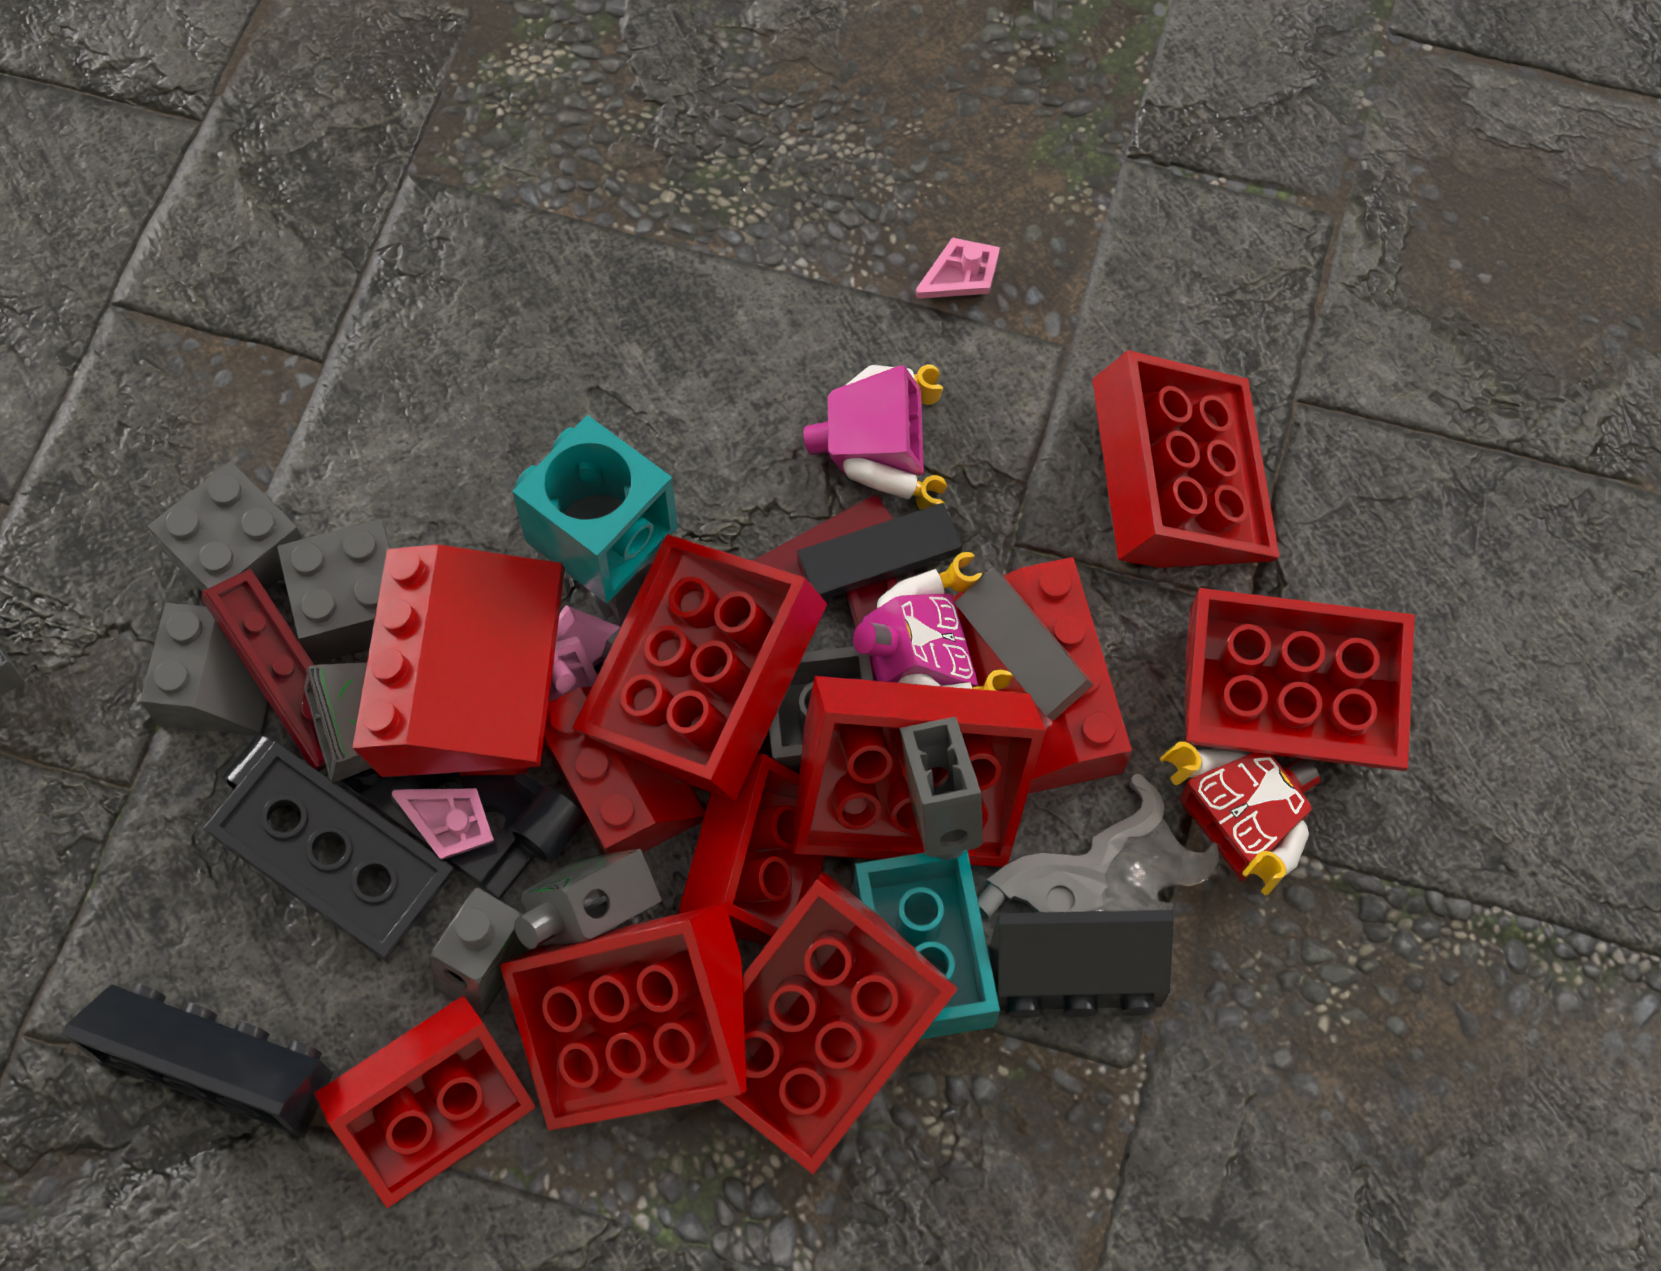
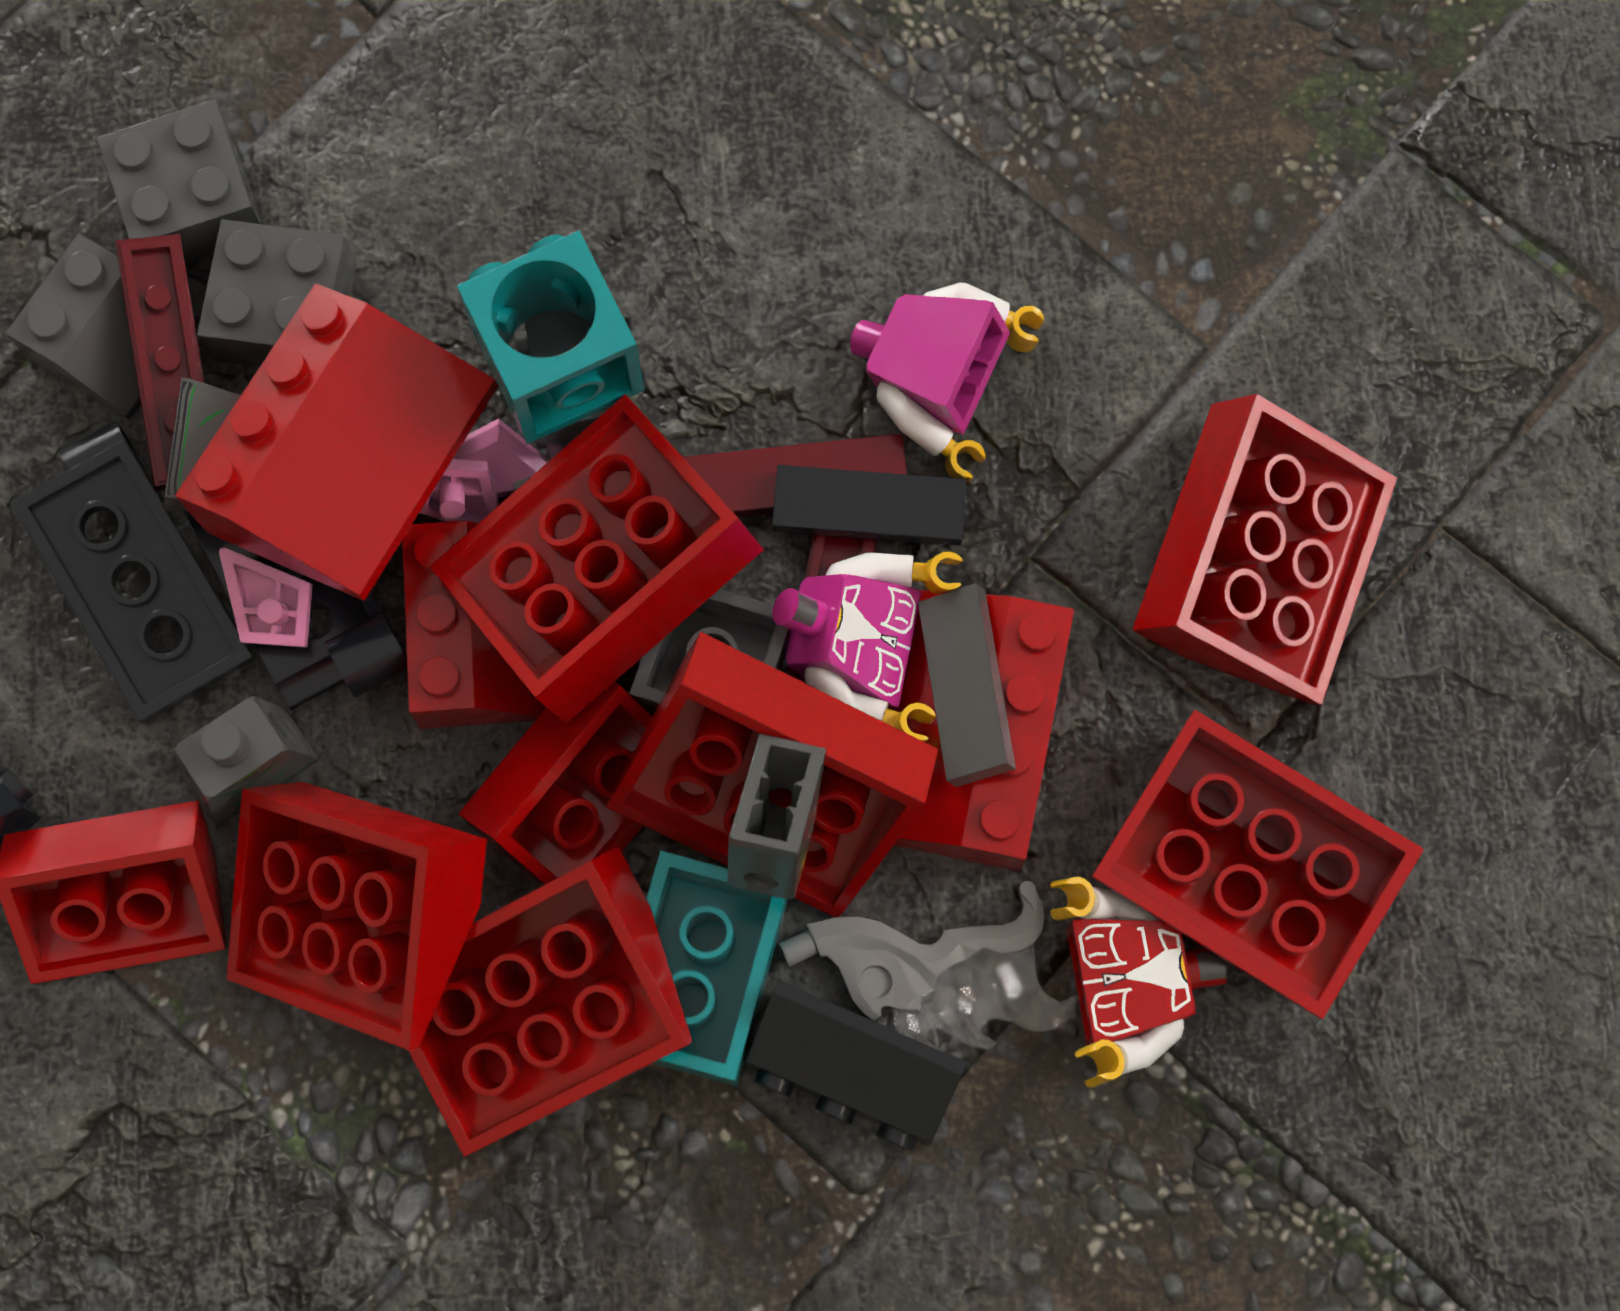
camera: 25 degrees right, 10 degrees up
dark grey torso [514,849,662,949] -> none
bright pink piece [916,238,1000,298] -> none

